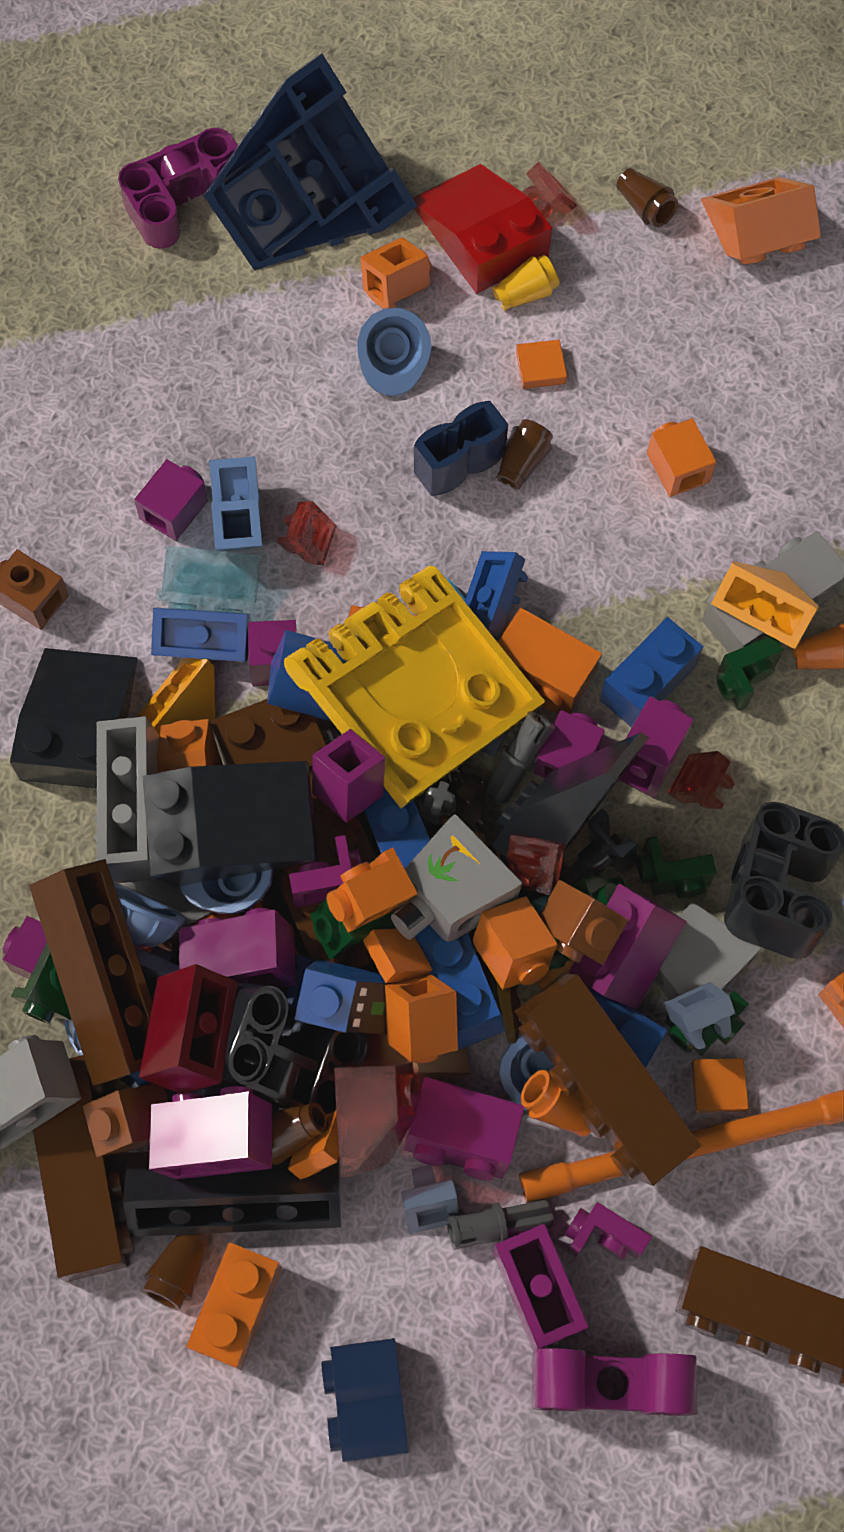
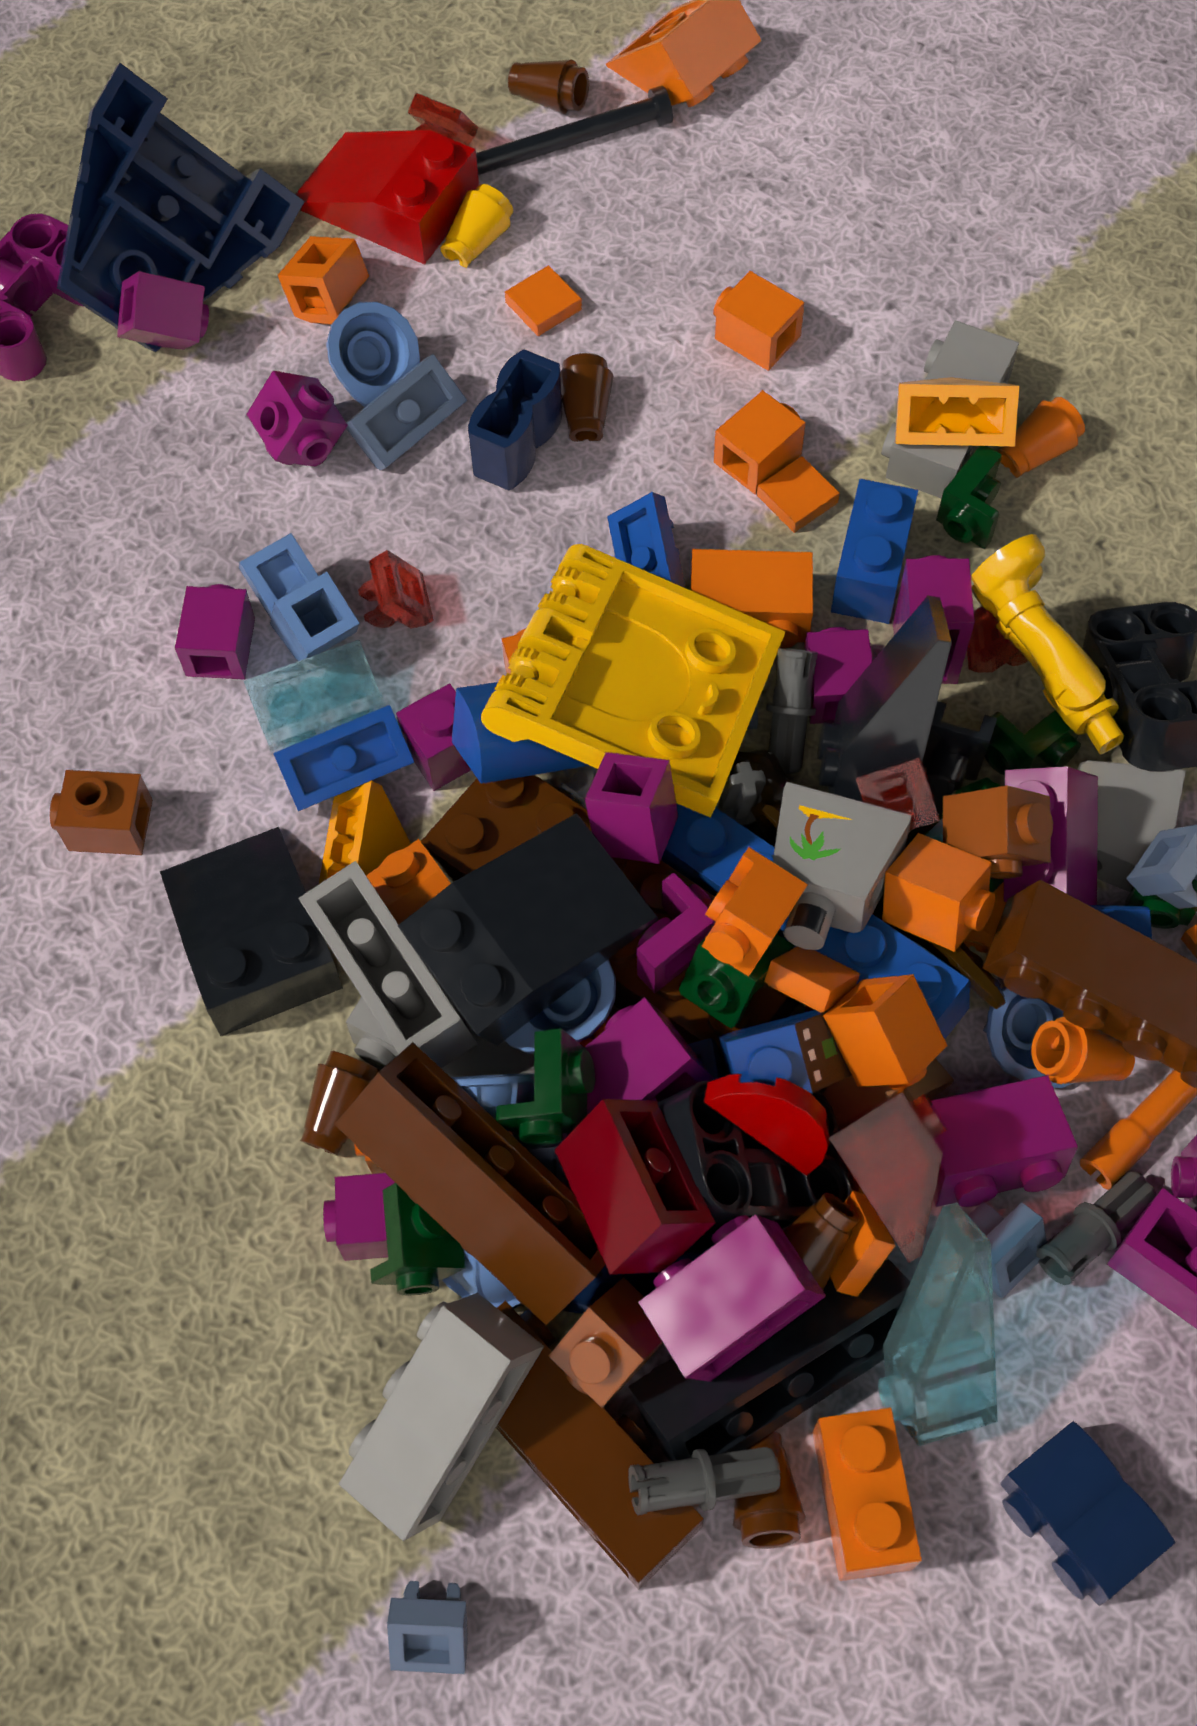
camera: 25 degrees left, 5 degrees down
none -> magenta brick [117,271,209,350]
none -> magenta brick [246,370,348,467]
none -> reddish brown cone [300,1051,380,1156]
none -> sand blue plate [346,354,468,471]
none -> black bar [476,85,673,175]
none -> dark green bracket [496,1028,595,1145]
none -> dark grey axle [628,1447,780,1515]
none -> red tile [704,1074,829,1176]
none -> orange brick [714,390,806,495]
none -> orange tile [757,456,840,533]
none -> clear light blue slope [878,1203,998,1447]
none -> yellow piece [971,534,1124,755]

